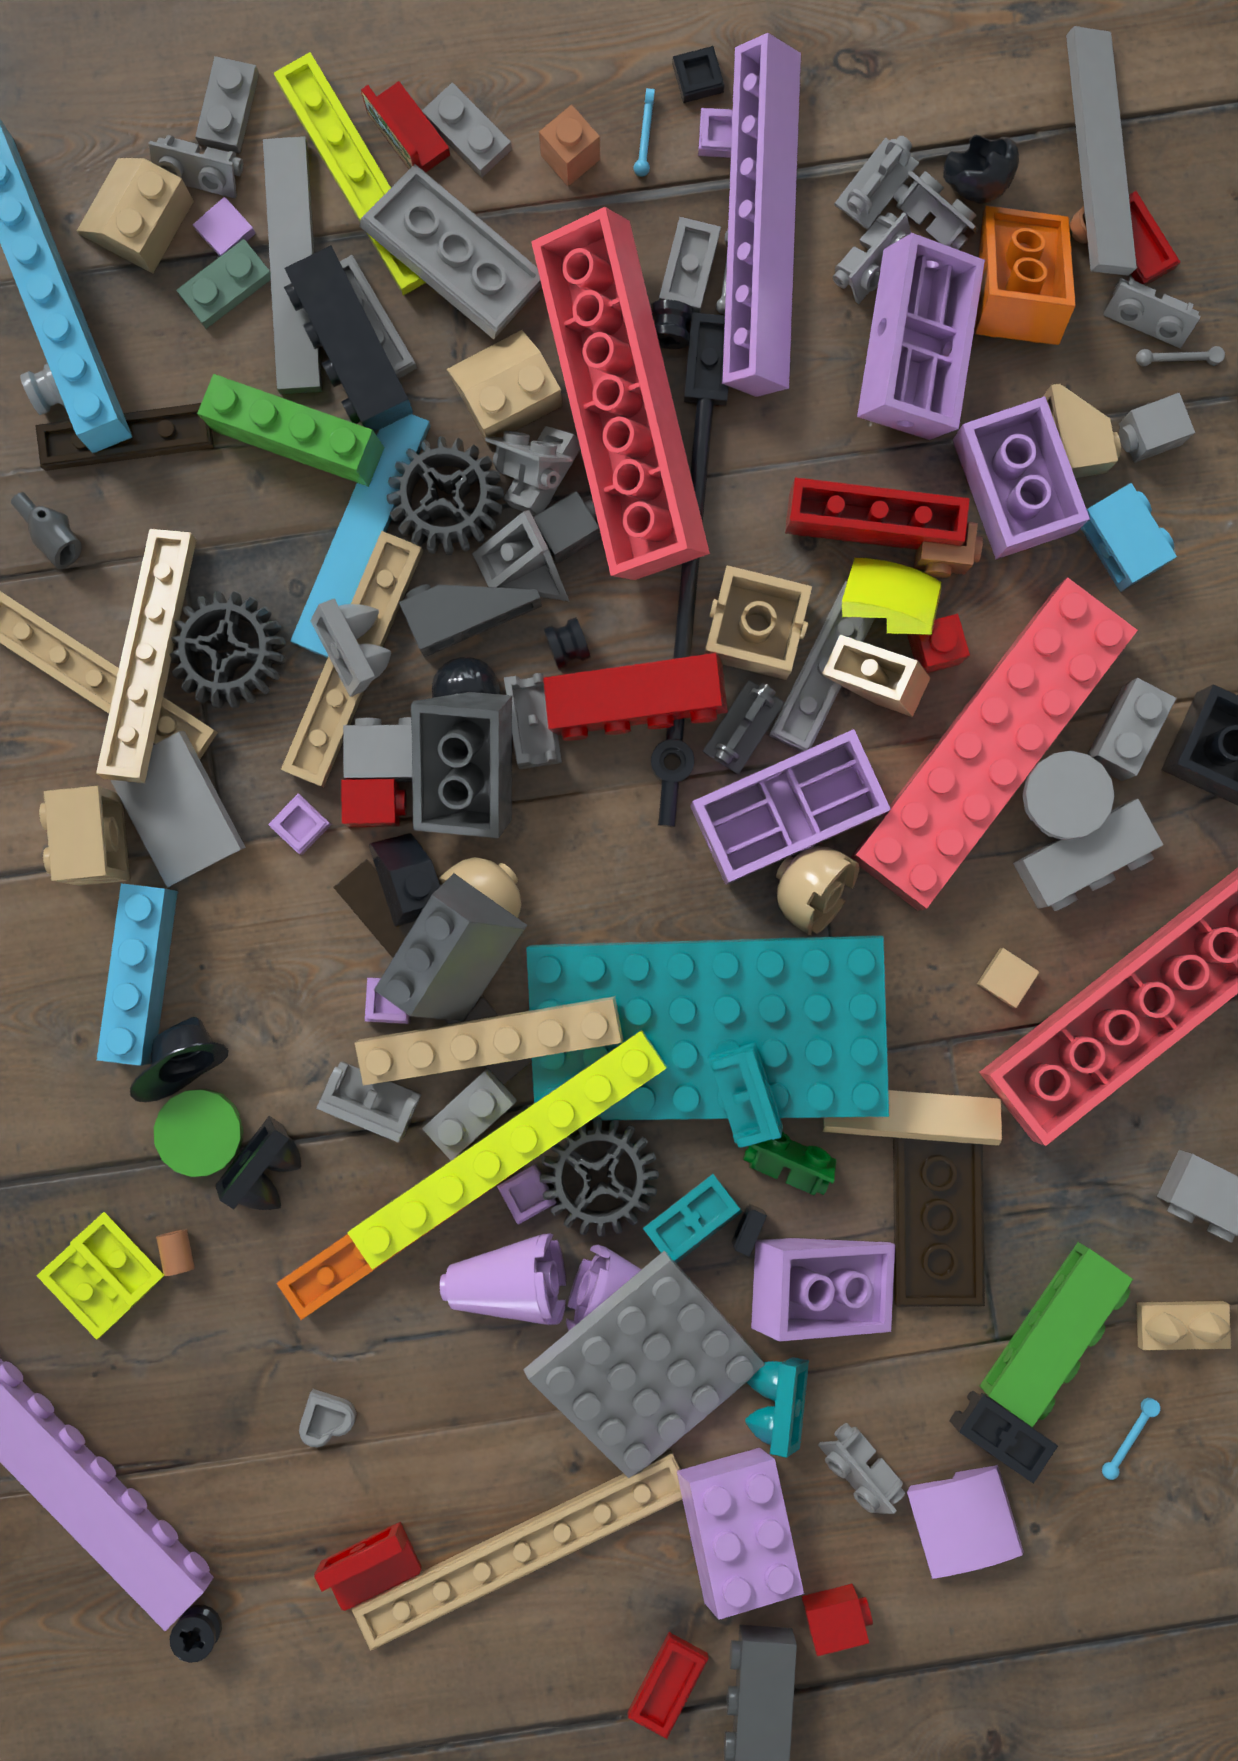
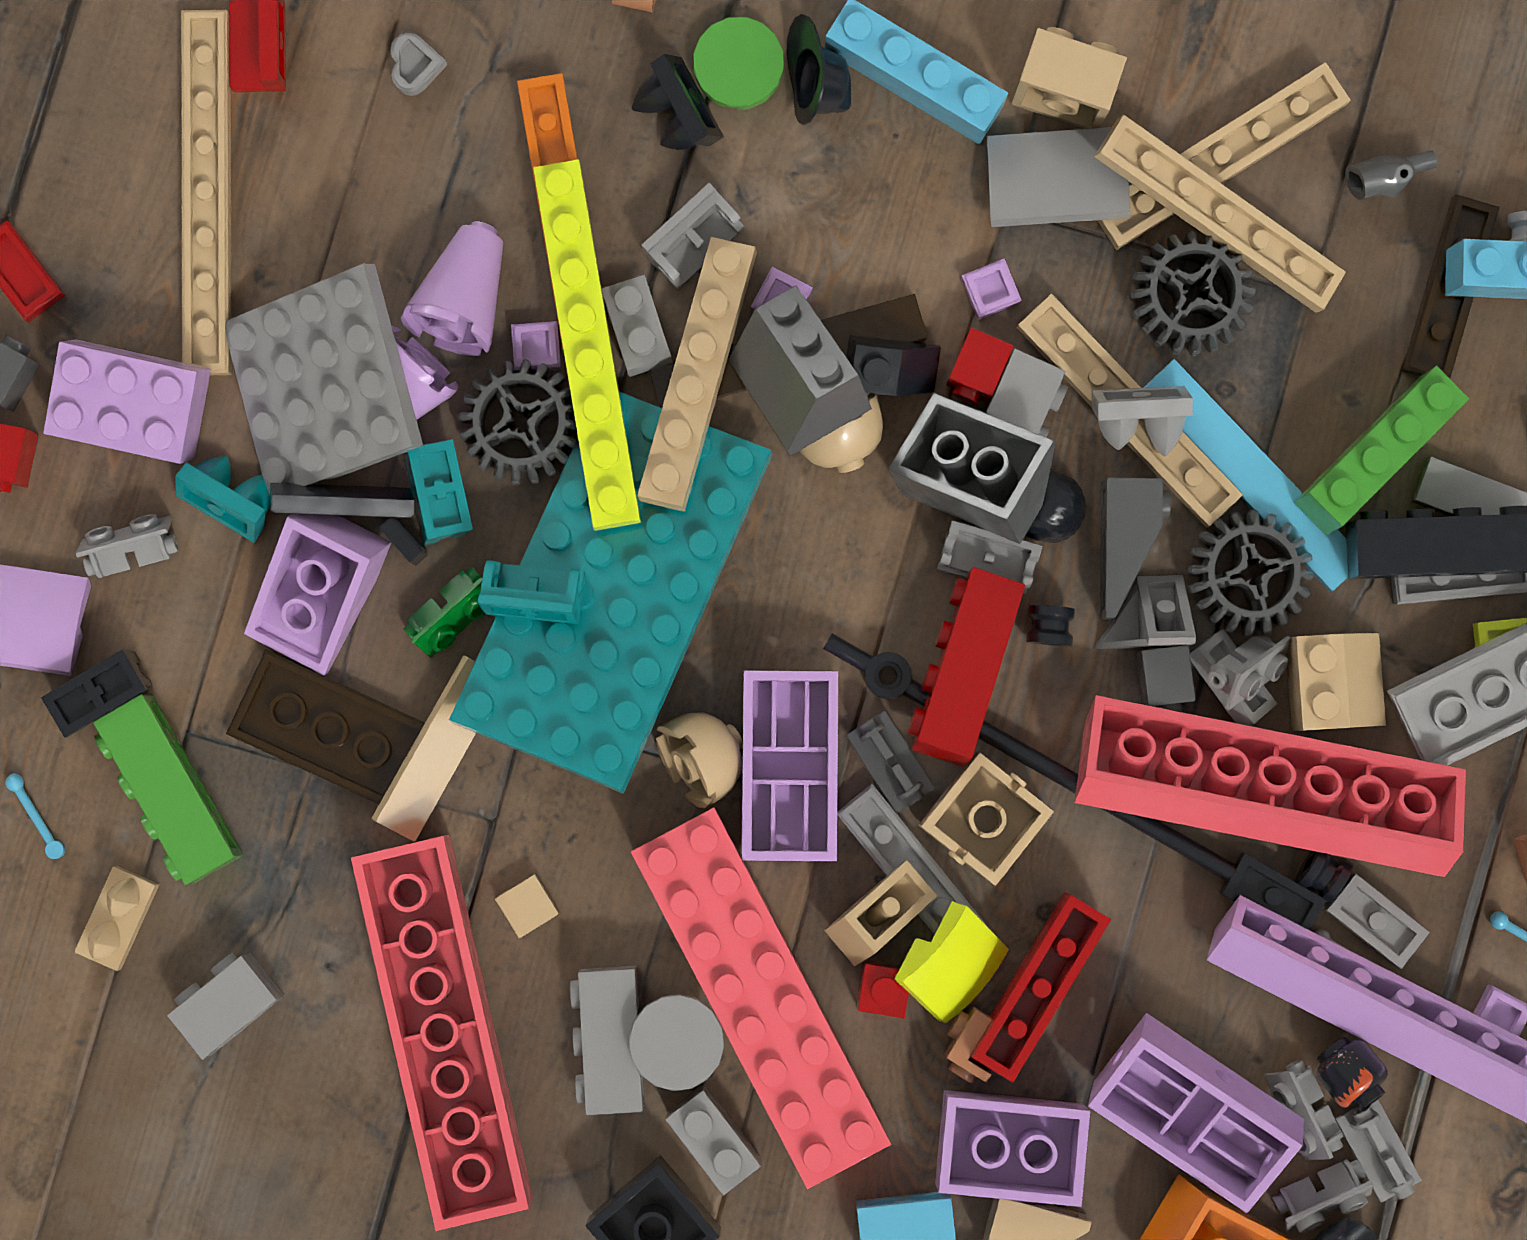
camera: 120 degrees right, 0 degrees up
none -> tile [269,483,414,517]
none -> black head [1316,1036,1388,1110]

